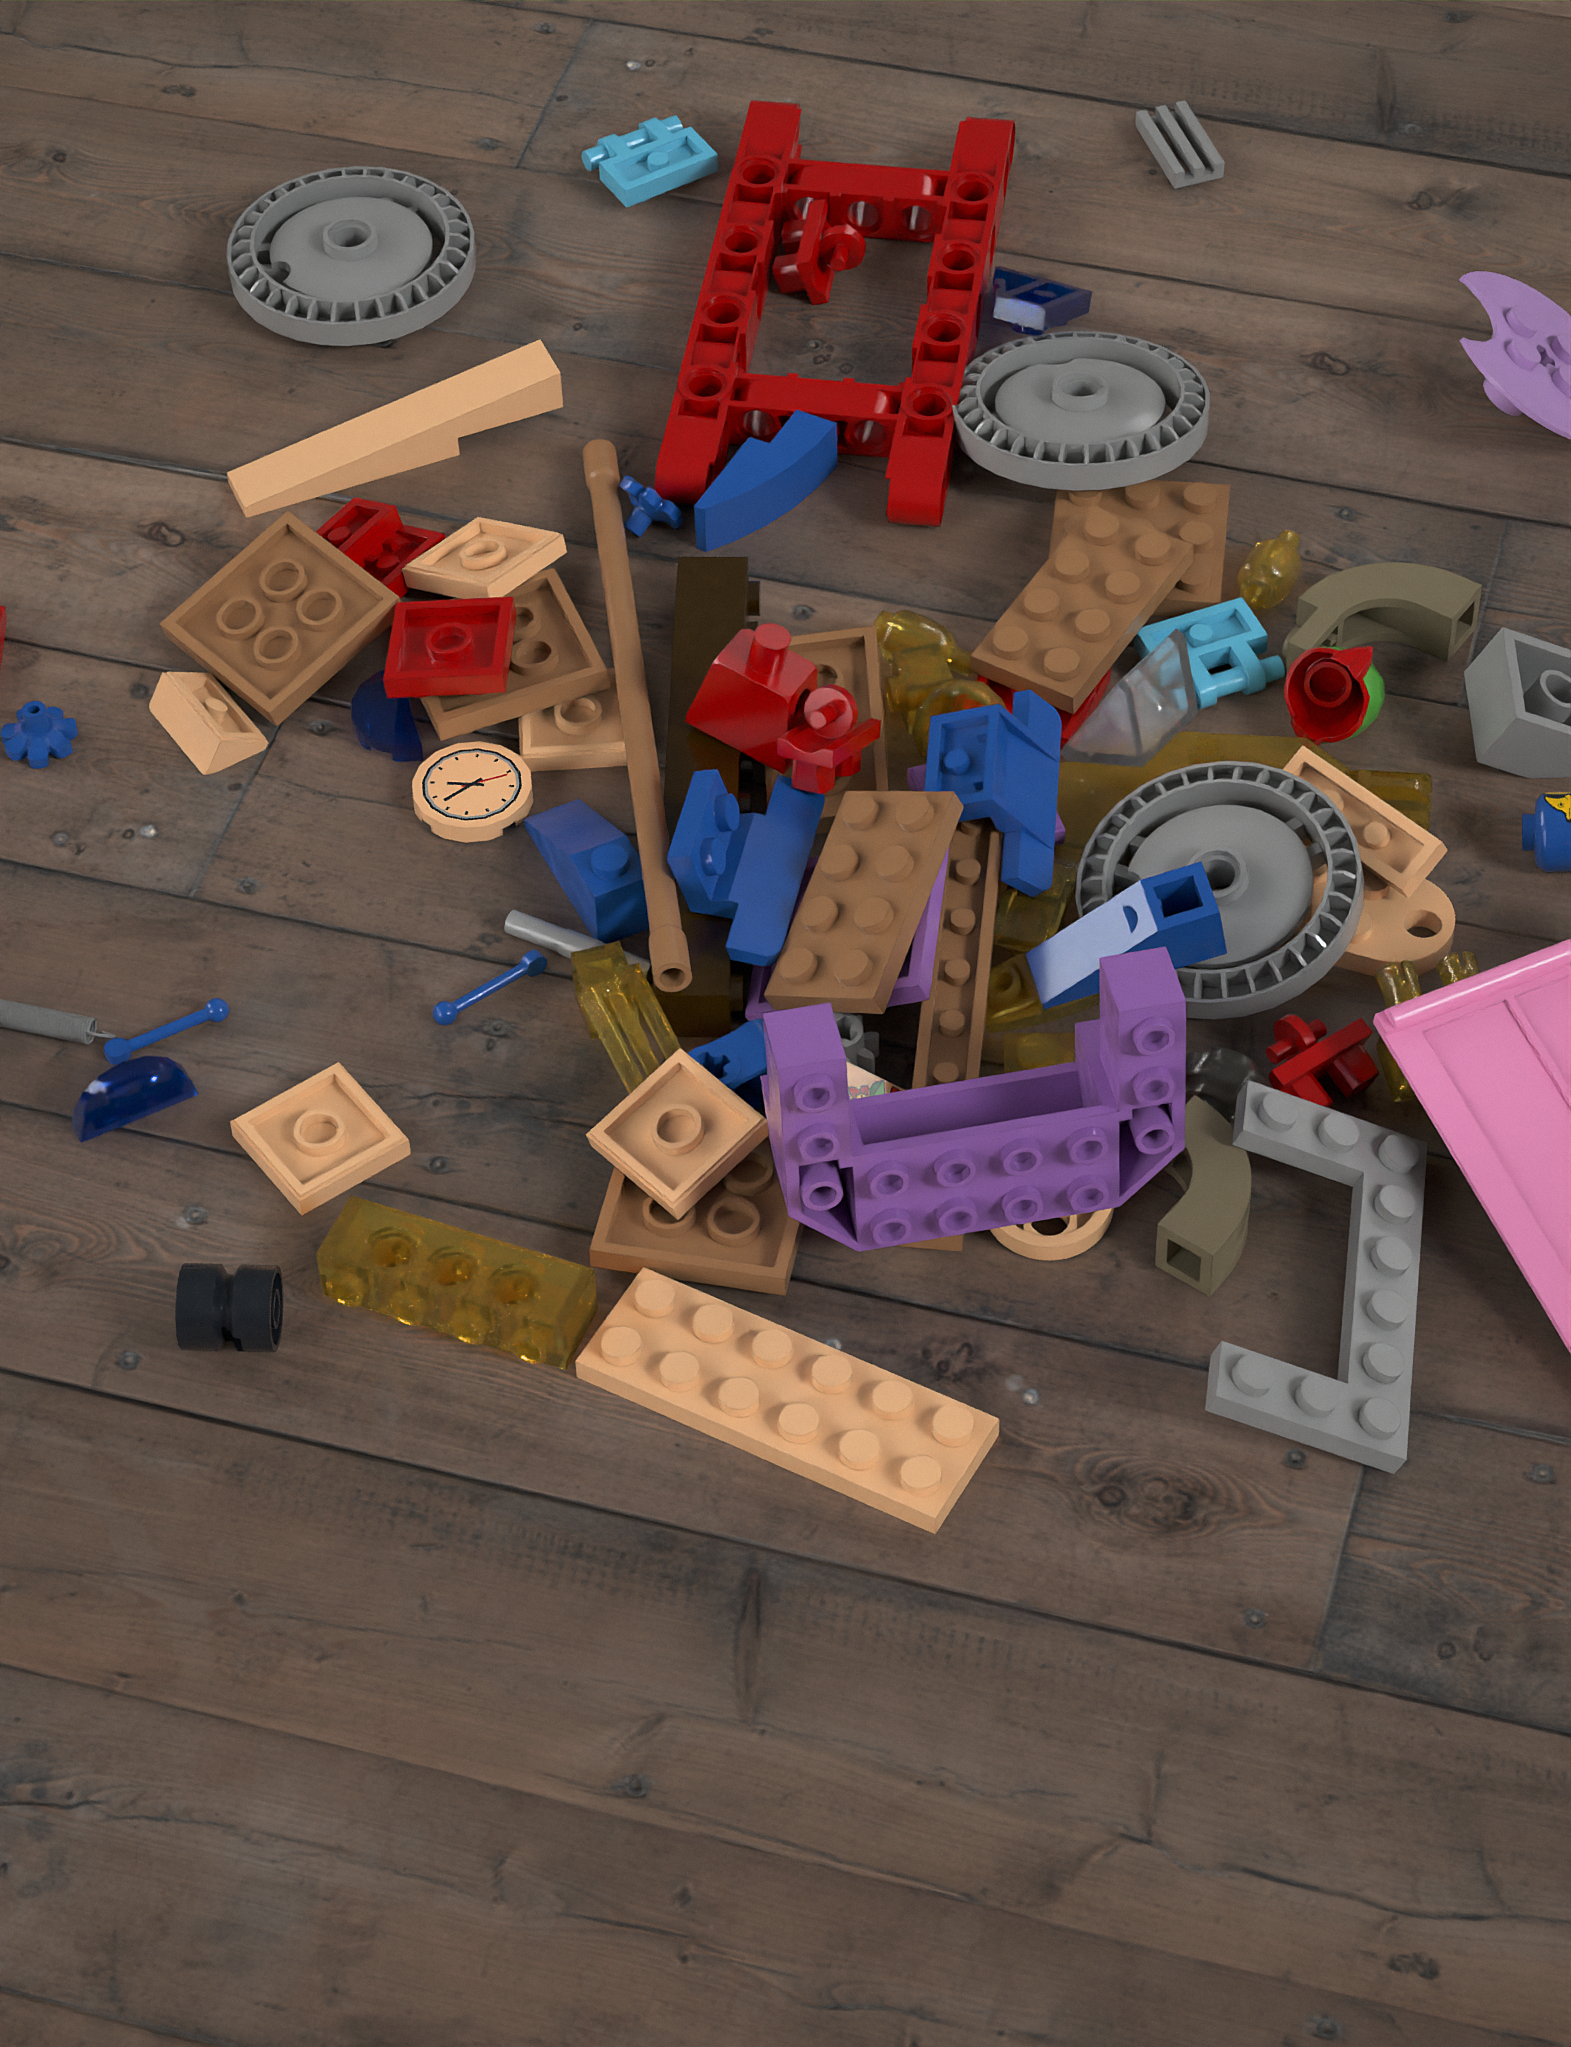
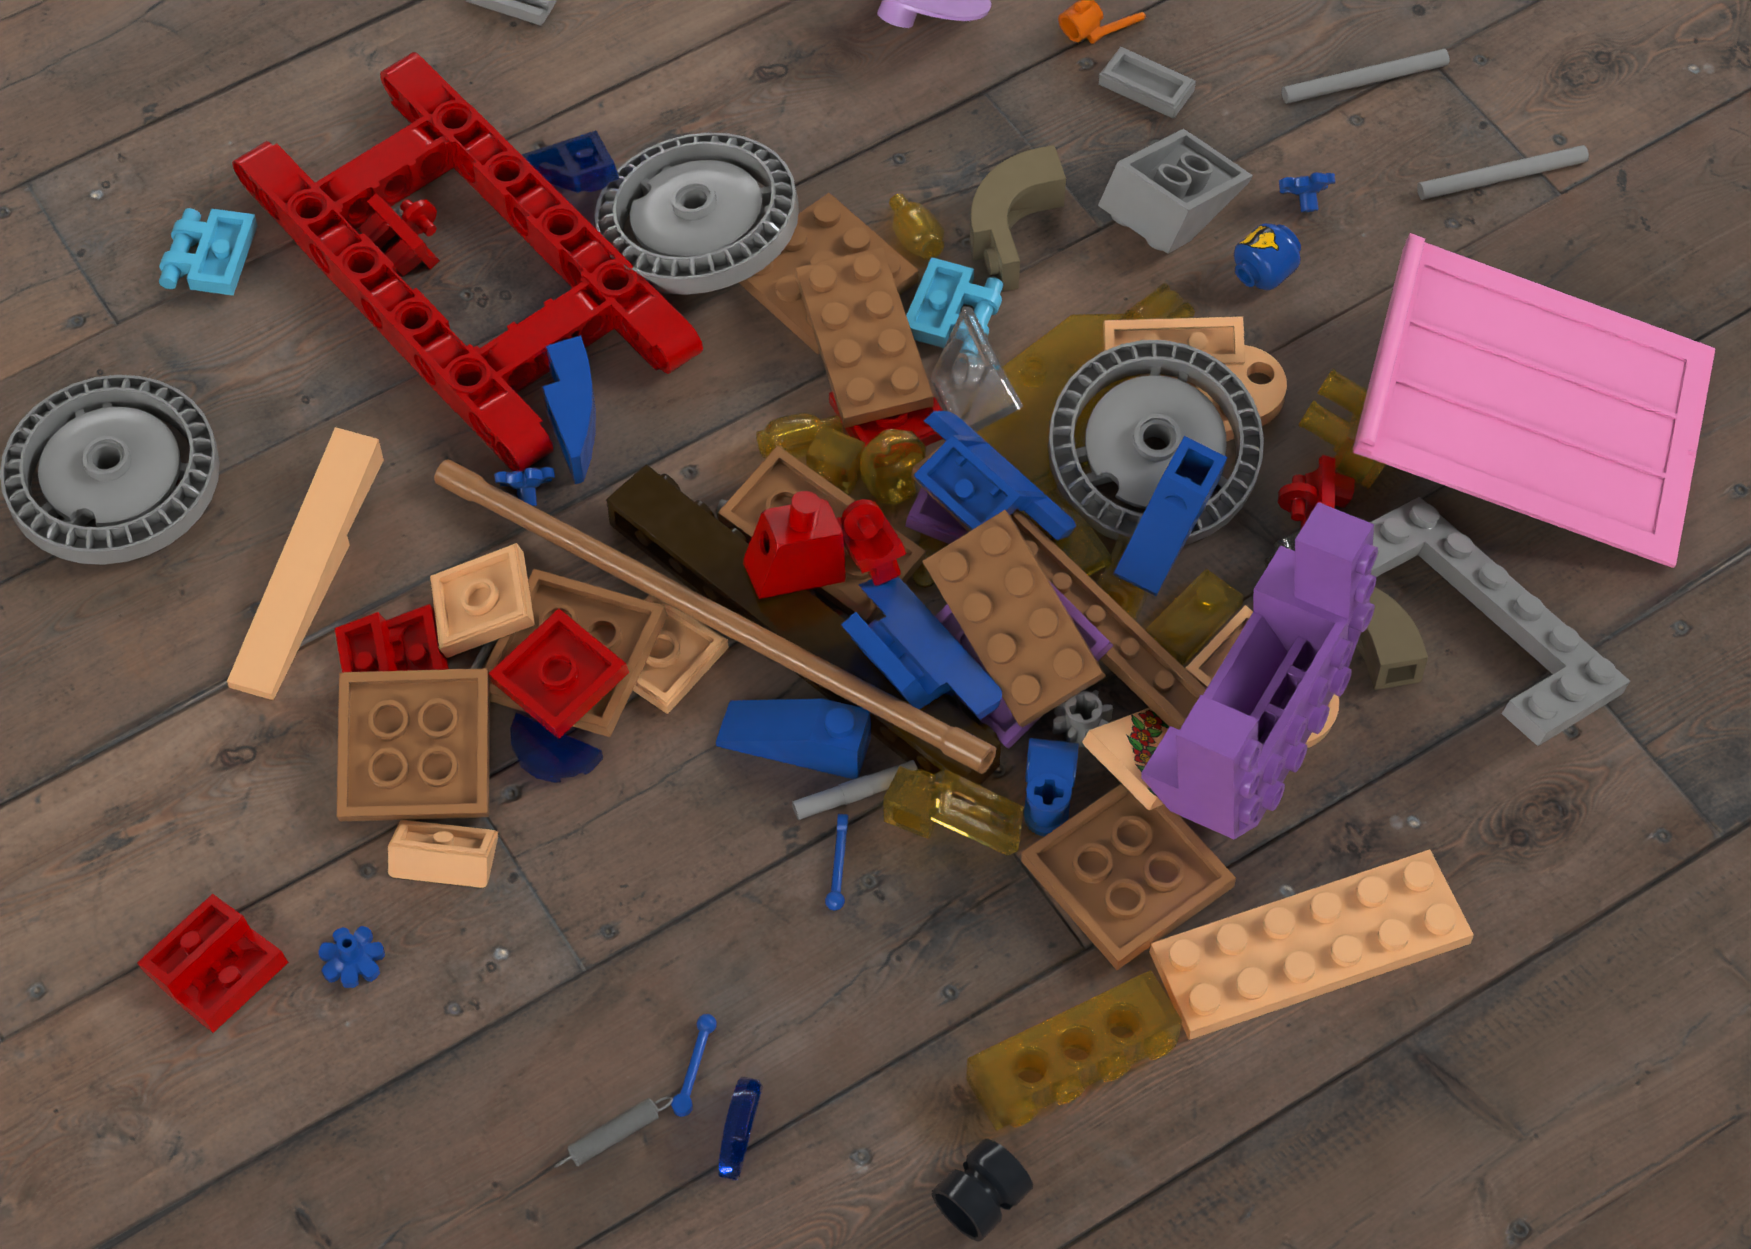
camera: 50 degrees left, 10 degrees up
light nougat tile [230,1062,411,1215] -> none
light nougat tile [412,741,533,843] -> none
light nougat tile [586,1048,769,1220] -> none
red hat [1284,646,1385,751] -> none

